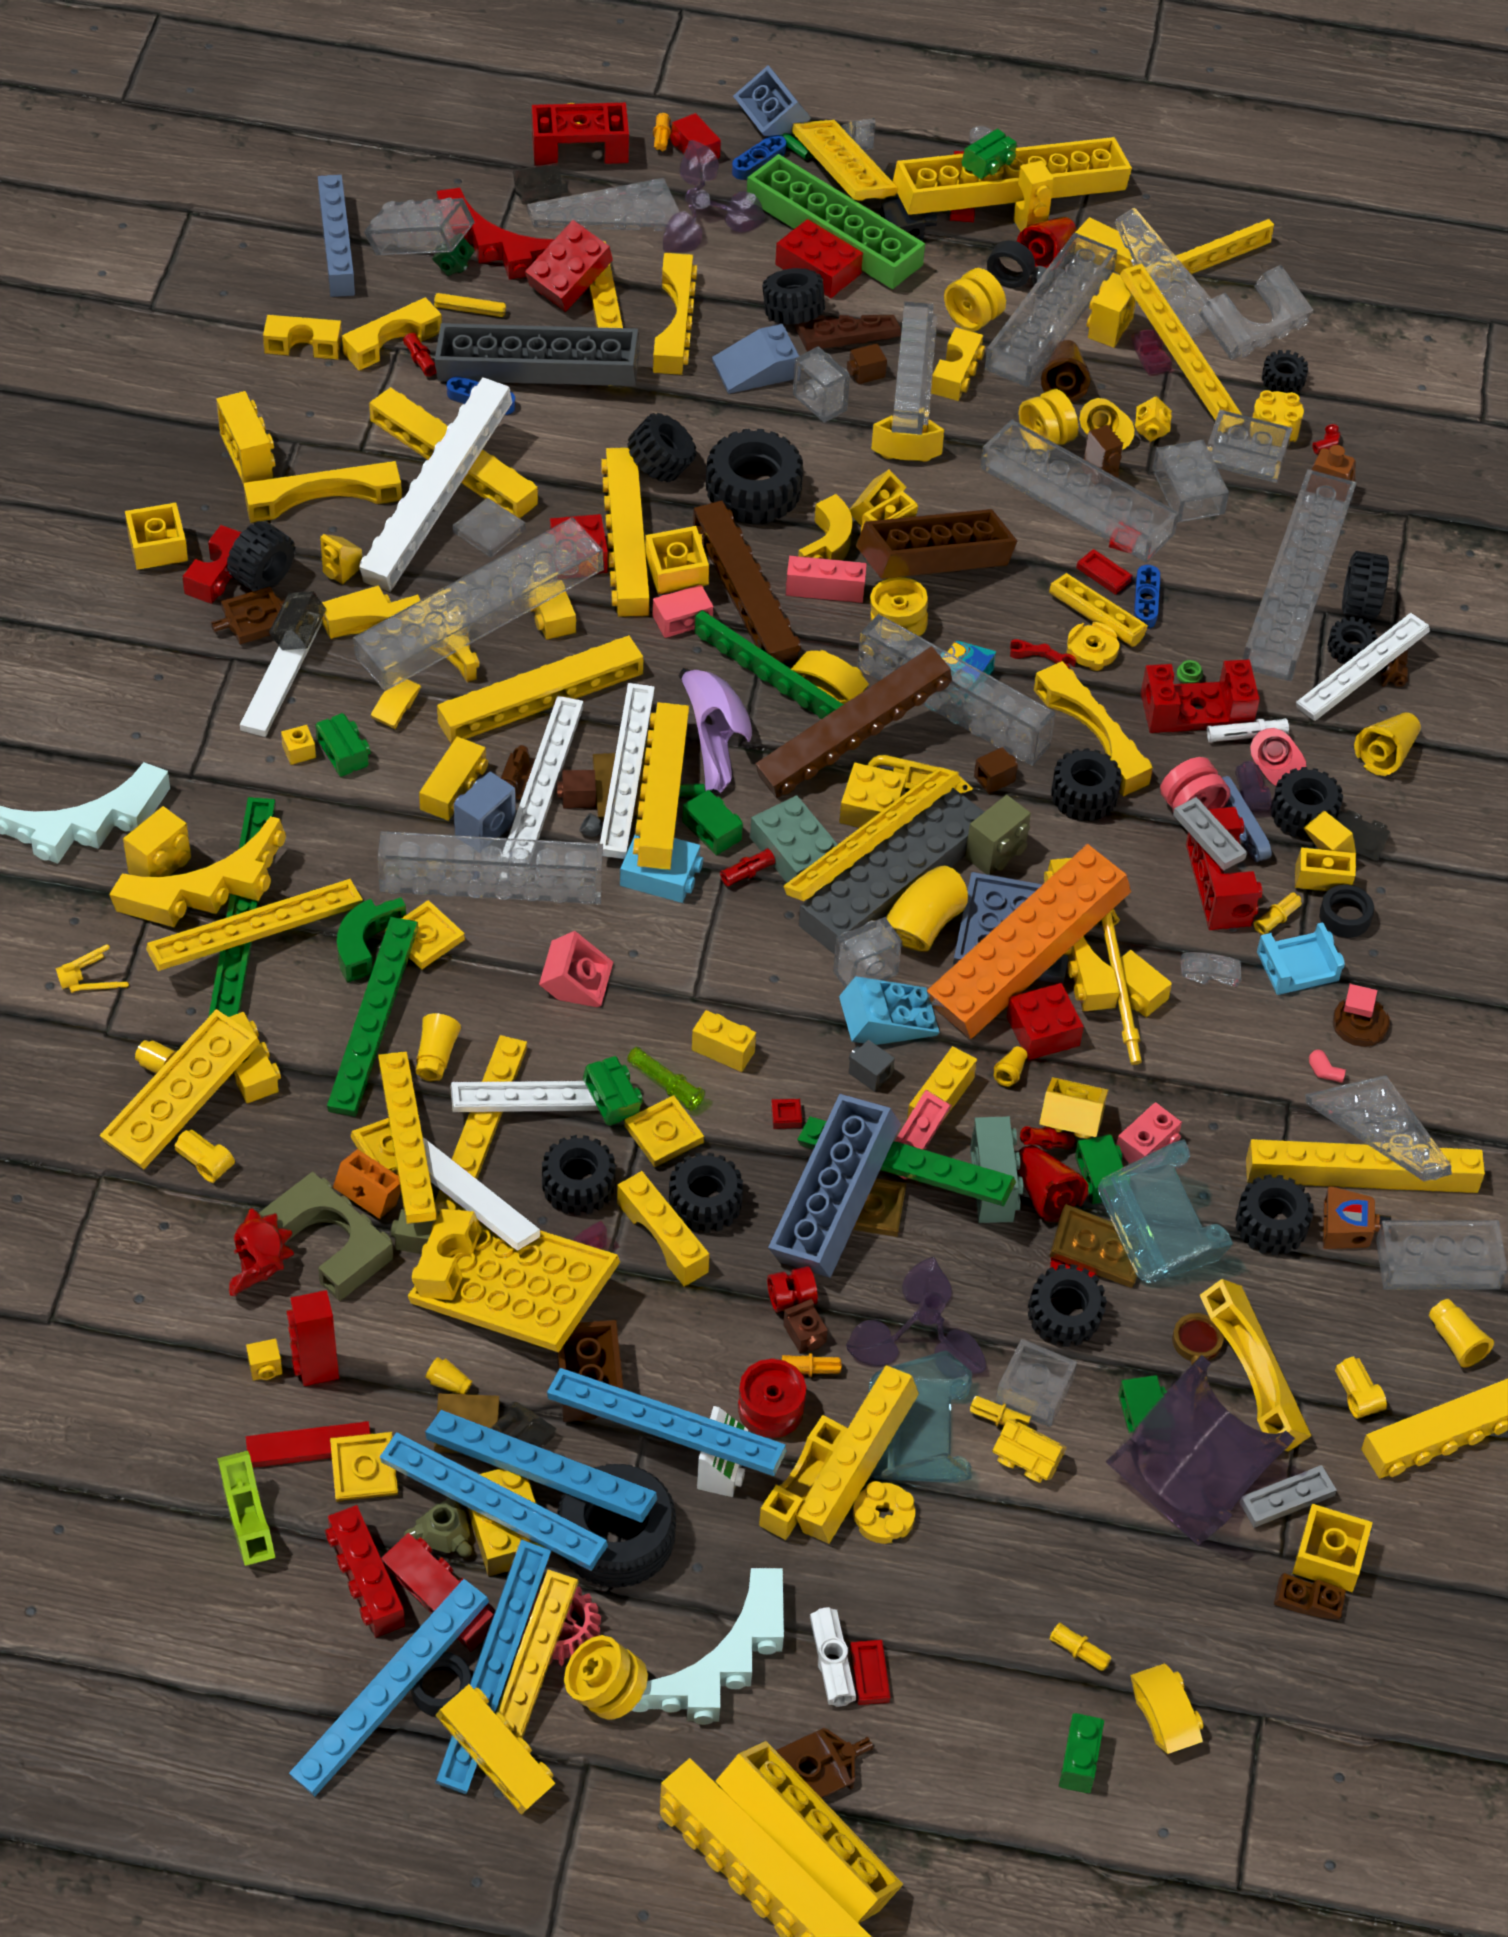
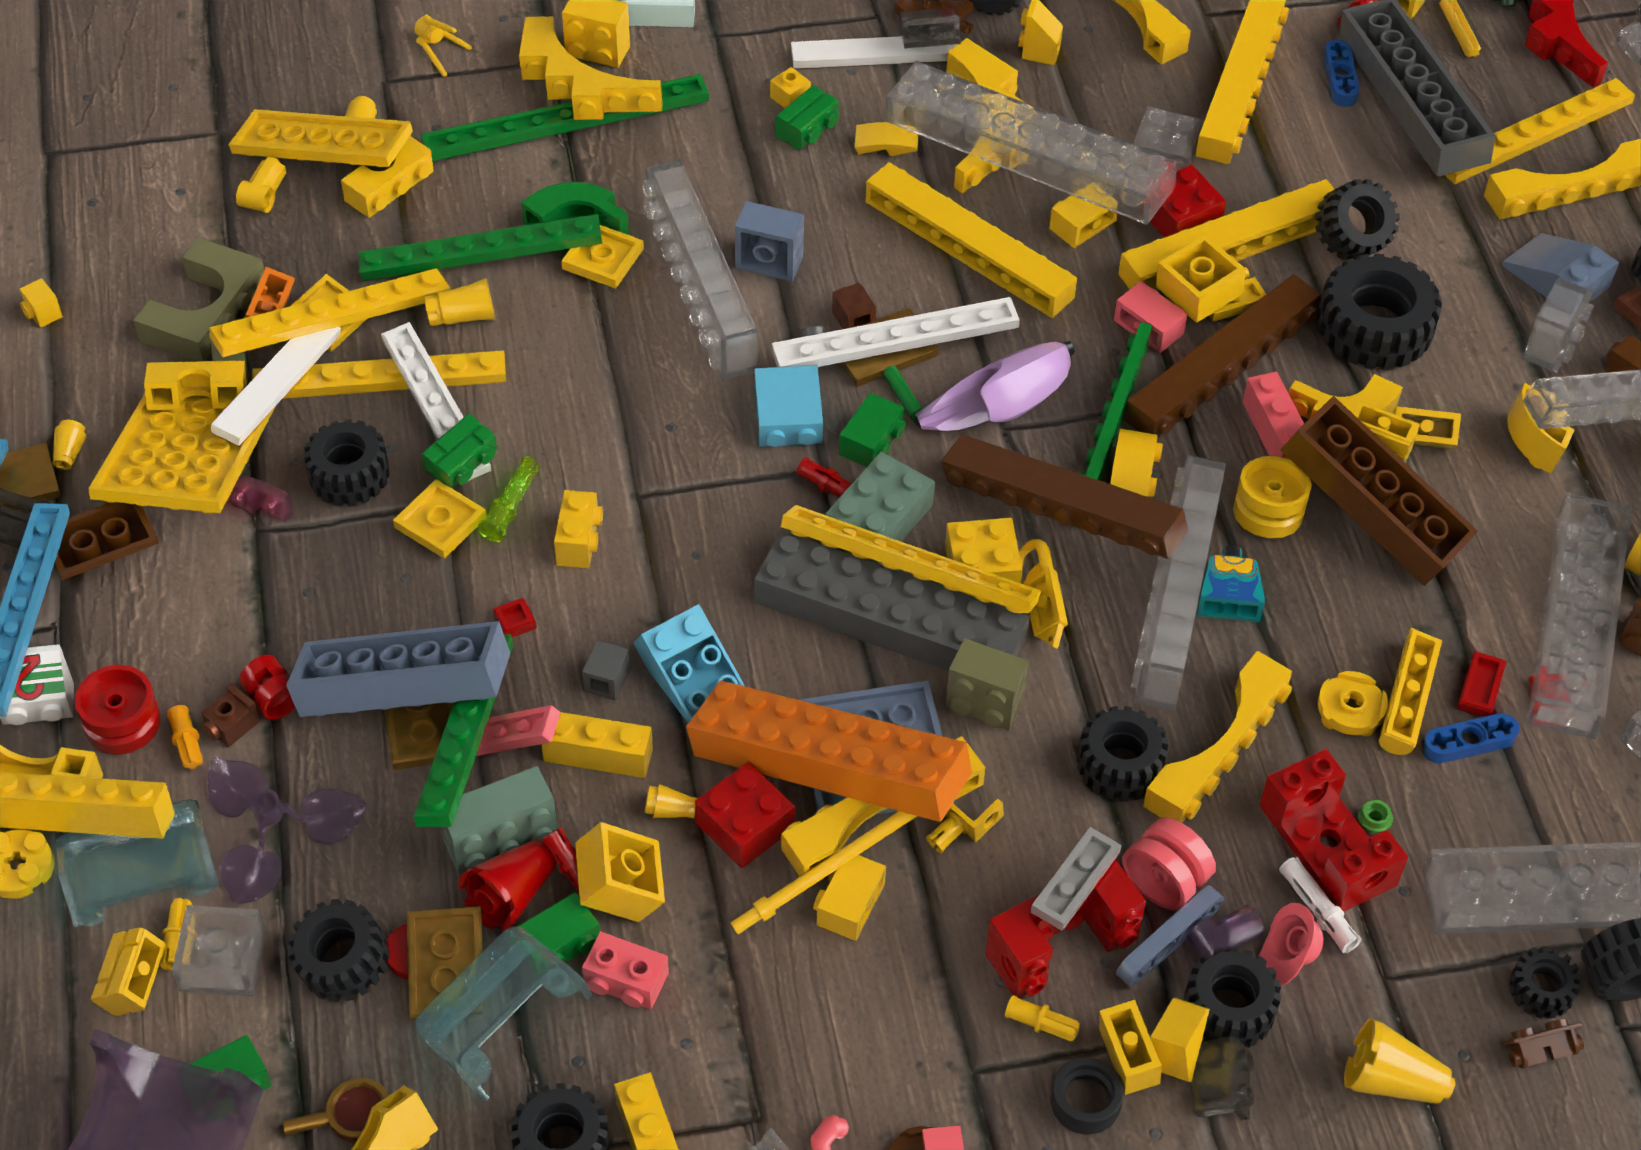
camera: 70 degrees right, 0 degrees up
yellow plate [146,879,363,971] -> none
red head [229,1208,294,1296] -> none
red brick [286,1290,339,1387] -> none
white brick [359,378,512,592] -> none
yellow brick [419,736,488,821] -> none
white plate [501,696,583,870] -> none
reddish brown hinge [501,745,535,801] -> none
red brick [525,220,613,312] -> none
coral slope [539,931,613,1007] -> none
yellow arch [617,1171,709,1287] -> none
yellow brick [633,702,689,870] -> none
black tyre [669,1152,743,1233] -> none
clear brick [833,917,902,988] -> none
yellow brick [881,866,968,951] -> none
reddish brown brick [974,747,1018,794] -> none
red piece [1010,639,1076,669] -> none
clear slope [1181,952,1242,987] -> none
medium azure panel [1257,923,1345,995] -> none
white tile [1296,613,1430,721] -> none

